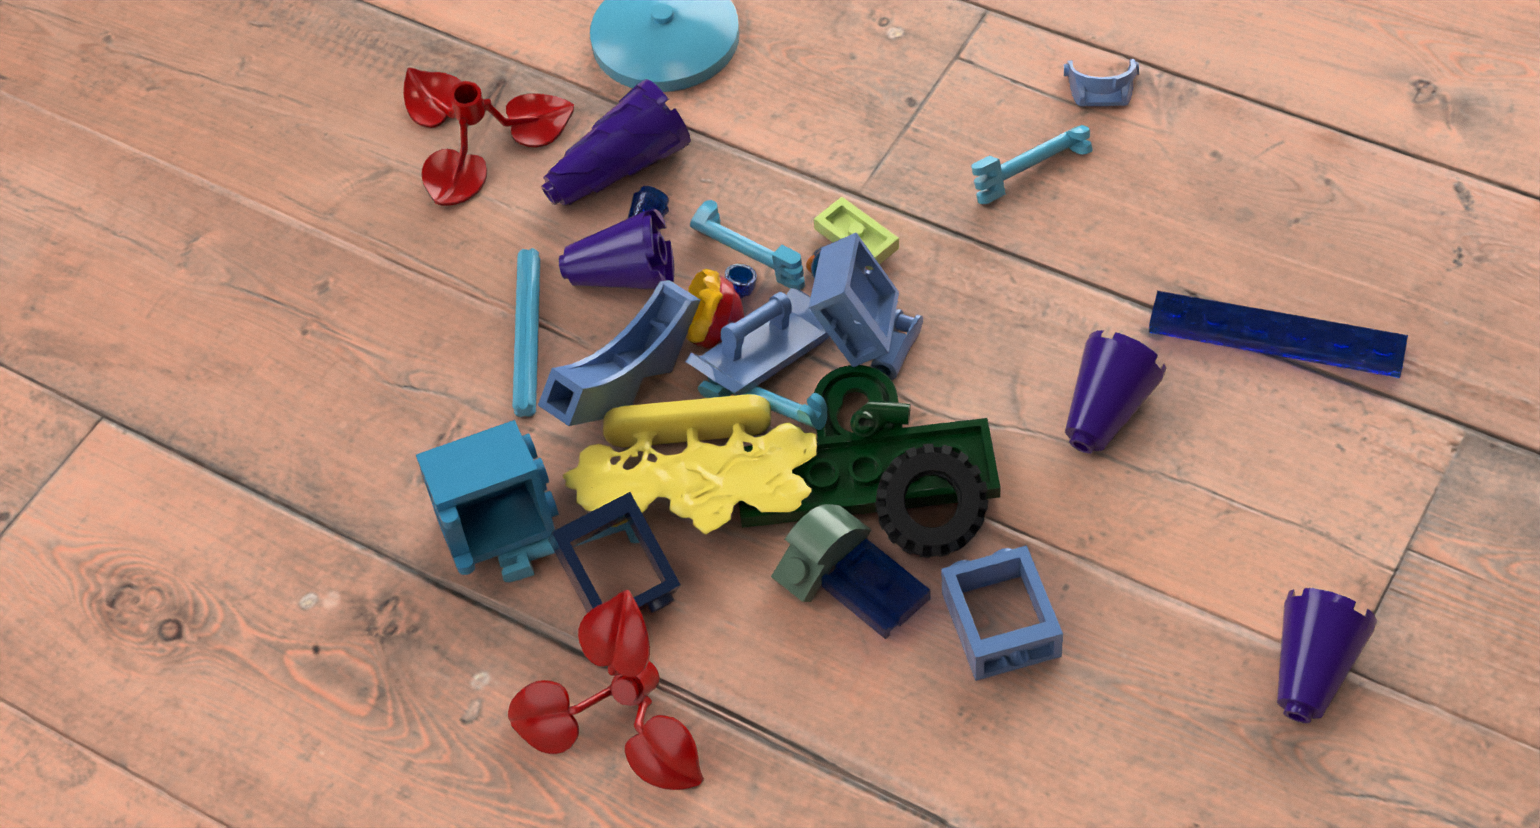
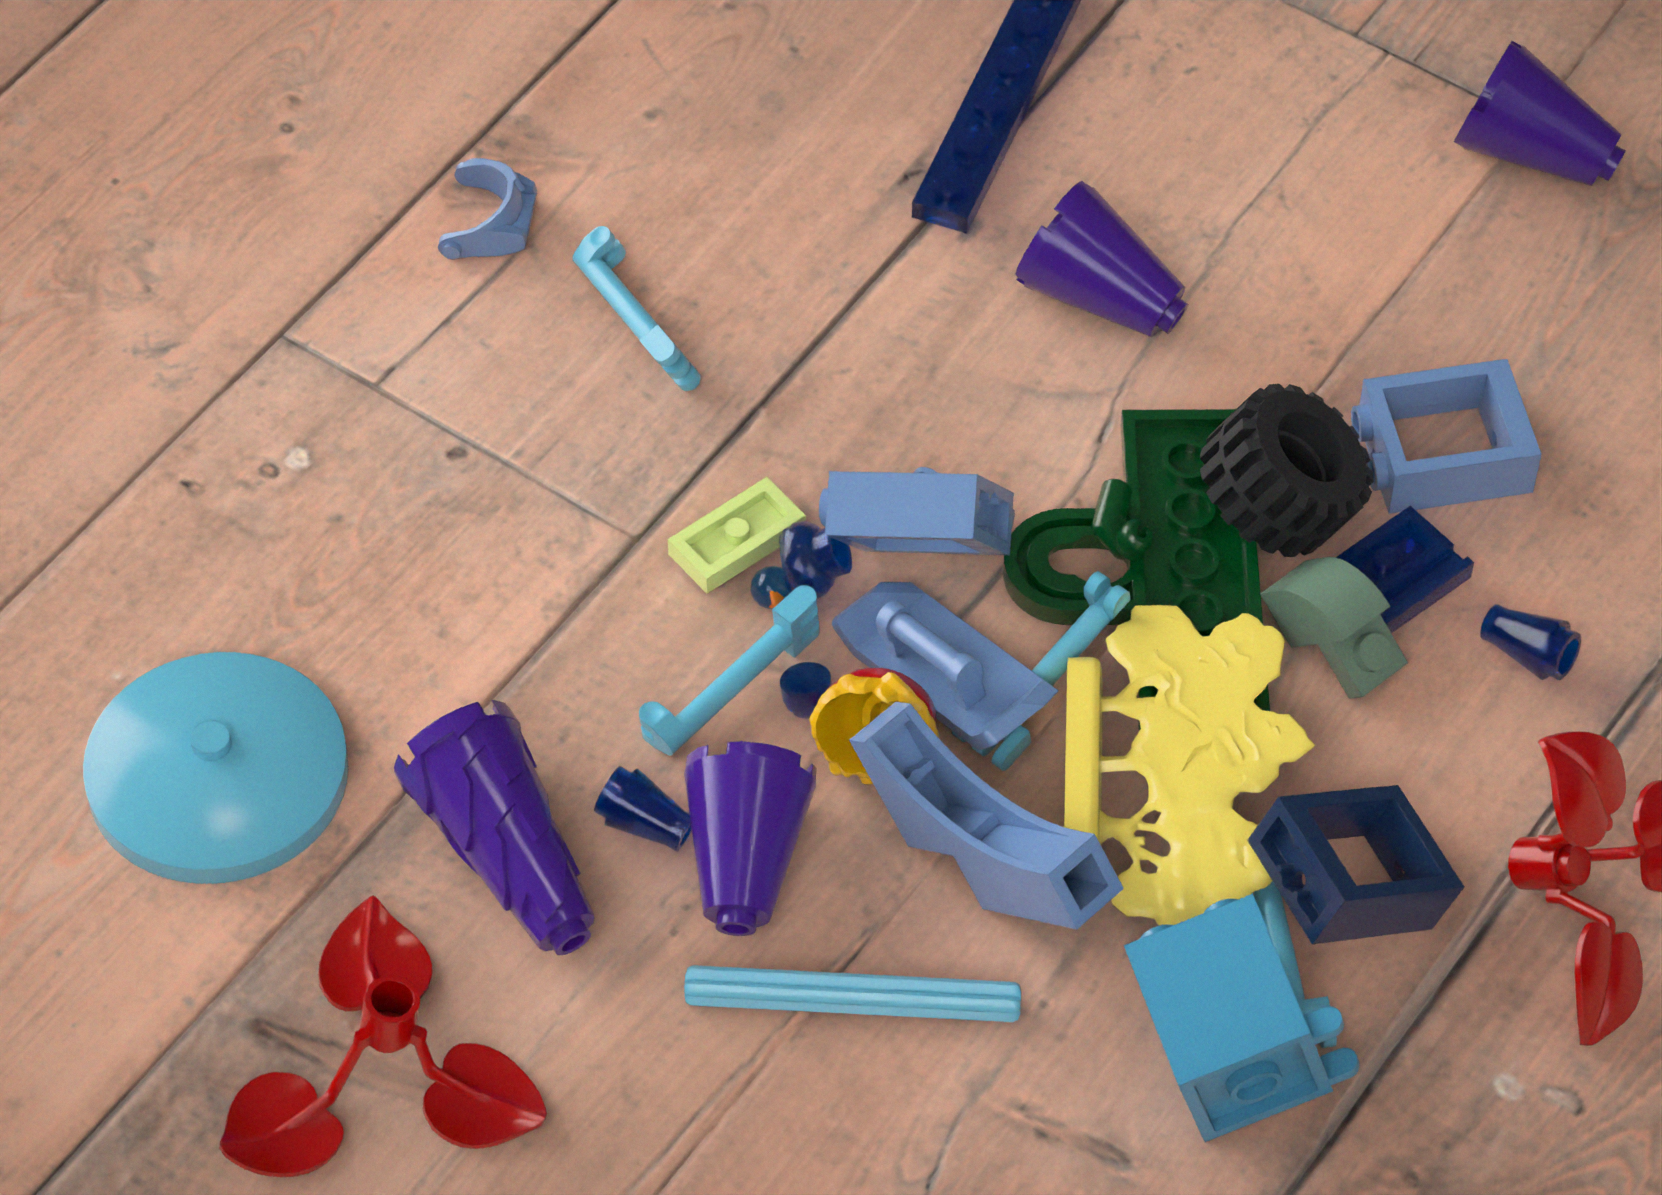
camera: 90 degrees left, 0 degrees up
none -> clear blue cone [1480,604,1582,680]

